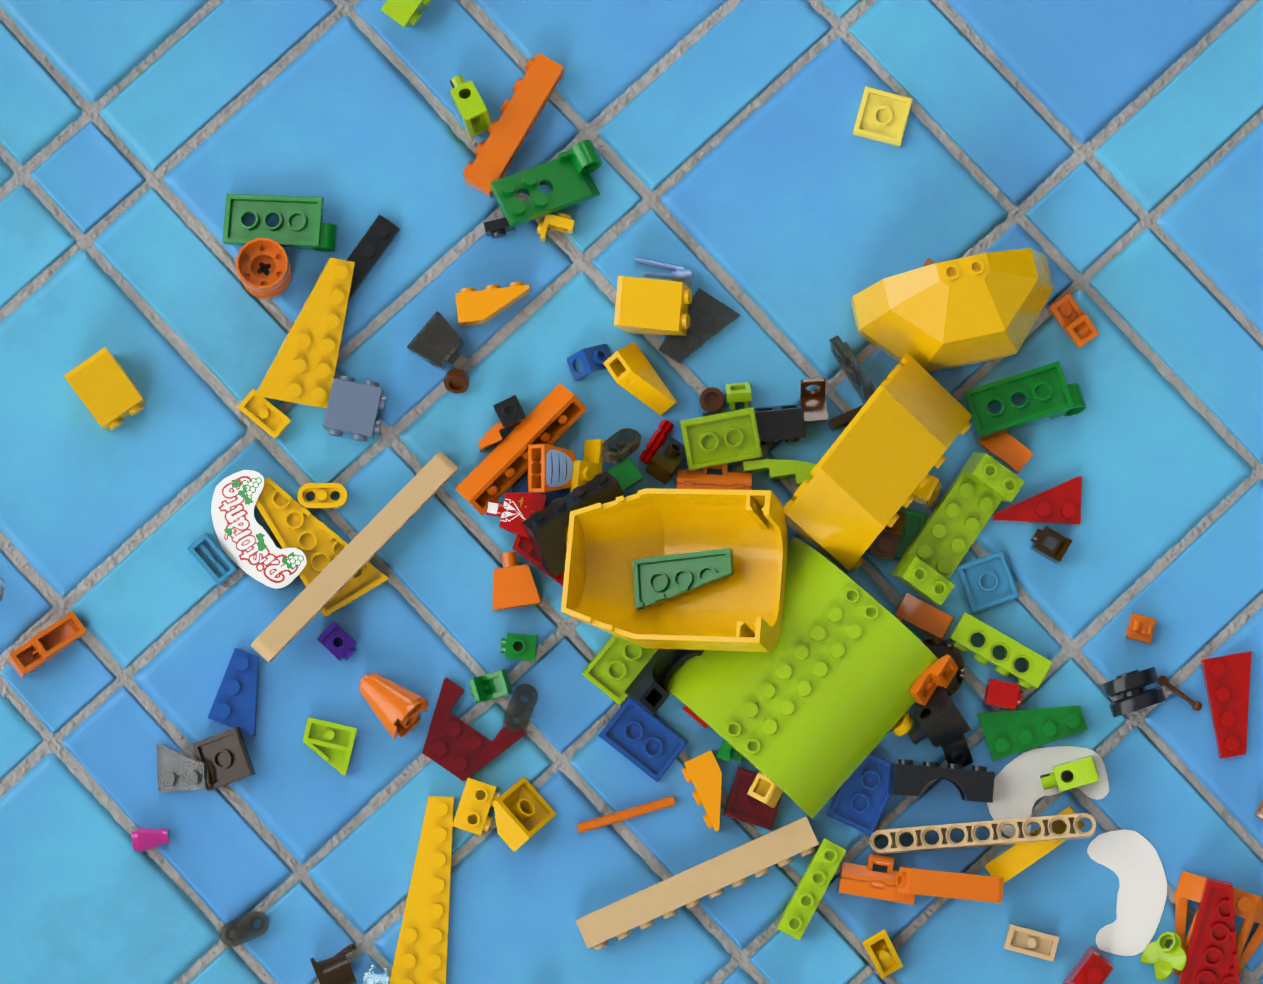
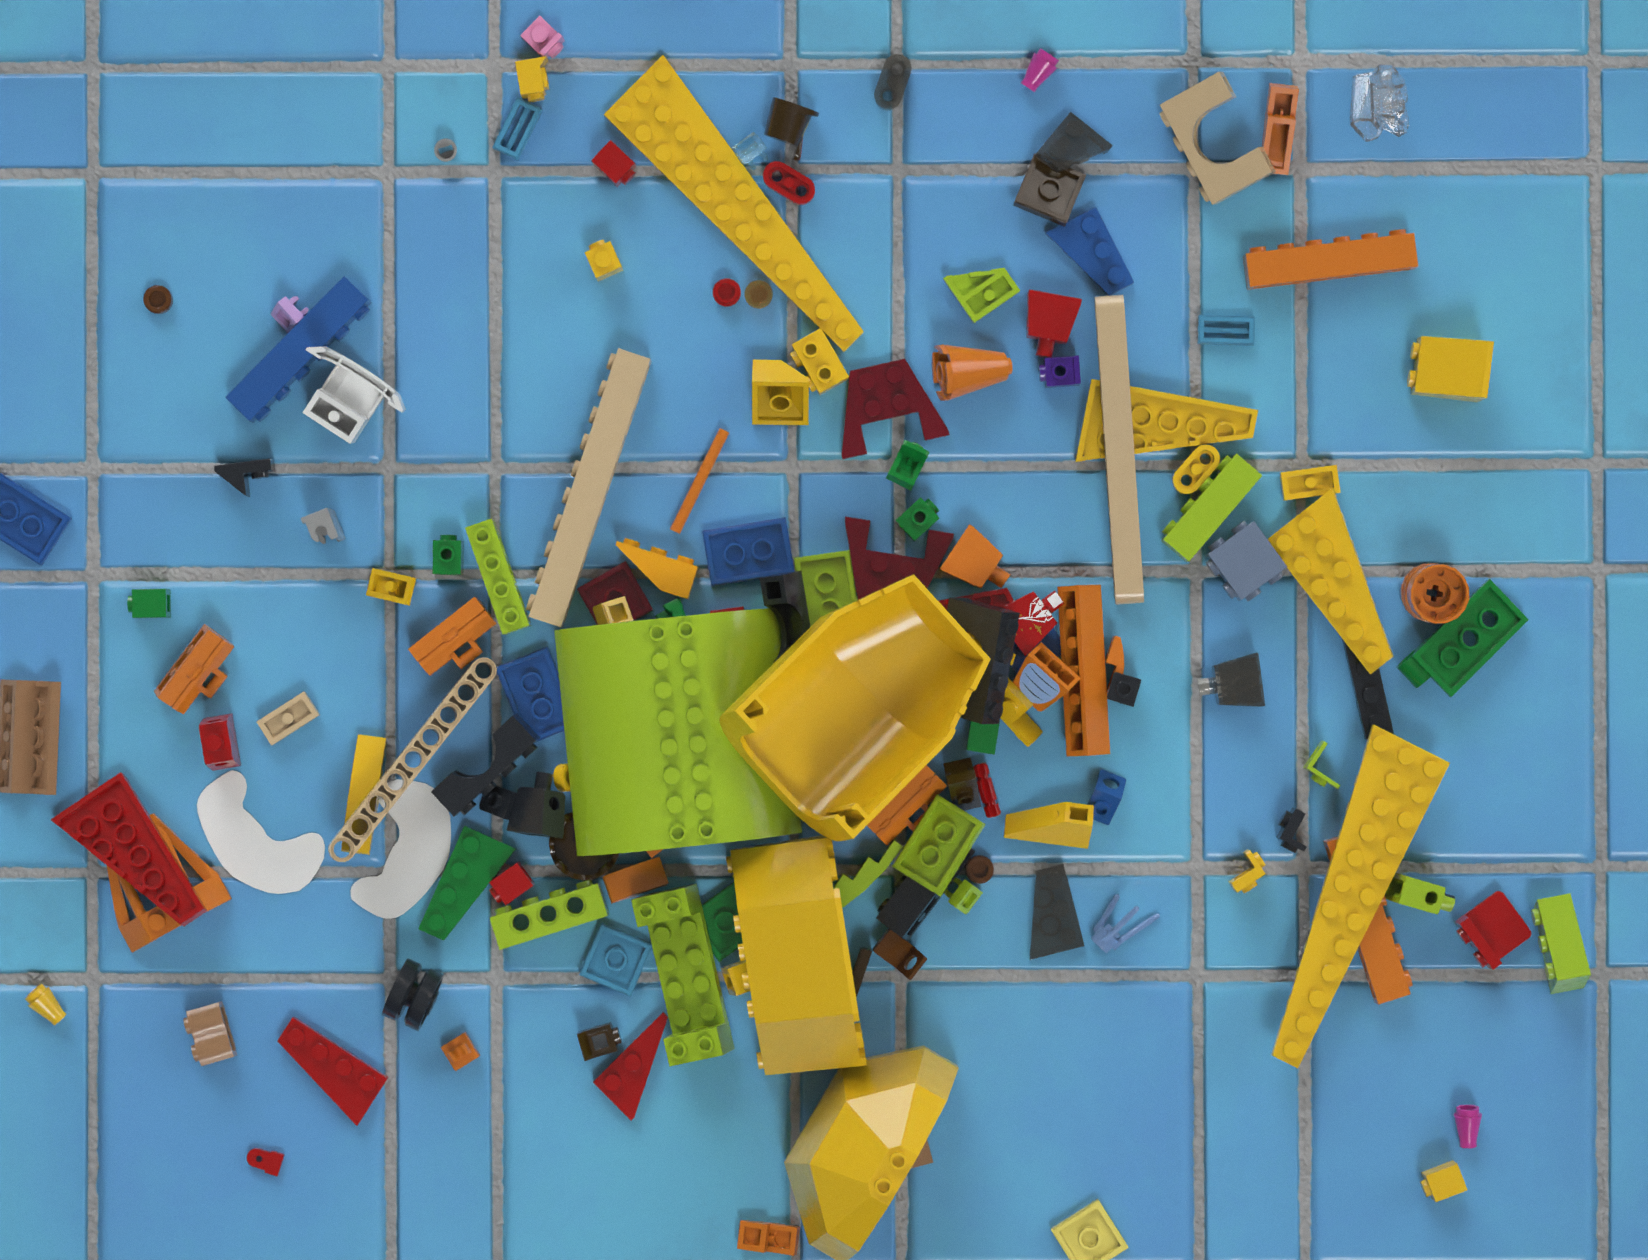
camera: 135 degrees right, 5 degrees up
sticker [211,470,307,589] -> none
reddish brown tile [444,369,470,394] -> none
light orange slope [455,282,530,326] -> none
green hinge [490,140,602,228] -> none
clear smoke plate [503,684,538,733] -> none
clear smoke plate [601,428,641,464] -> none
yellow slope [614,276,692,336] -> none
green wing [632,548,734,610] -> none
clear smoke wing [829,335,876,404] -> none
reddish brown slope [868,511,906,561] -> none
orange slope [896,867,1004,903] -> none
orange slope [909,654,959,706] -> none
green hinge [964,361,1087,439] -> none
orange slope [978,431,1034,473] -> none
lime torso [1040,755,1099,792] -> none
lime plate [1140,932,1187,981] -> none
reddish brown hinge [1157,676,1202,711] -> none
none -> green brick [432,535,464,575]
none -> red plate [713,278,741,307]
none -> clear orange plate [745,280,773,309]
none -> red plate [763,161,815,205]
none -> dark red wing [845,516,954,600]
none -> red torso [1027,289,1082,358]
none -> tan arch [1159,72,1276,205]
none -> lime brick [1161,453,1262,563]
none -> orange brick [1243,229,1418,290]
none -> yellow wing [1271,725,1450,1068]
none -> lime bracket [1303,741,1340,789]
none -> red bracket [1454,891,1532,970]

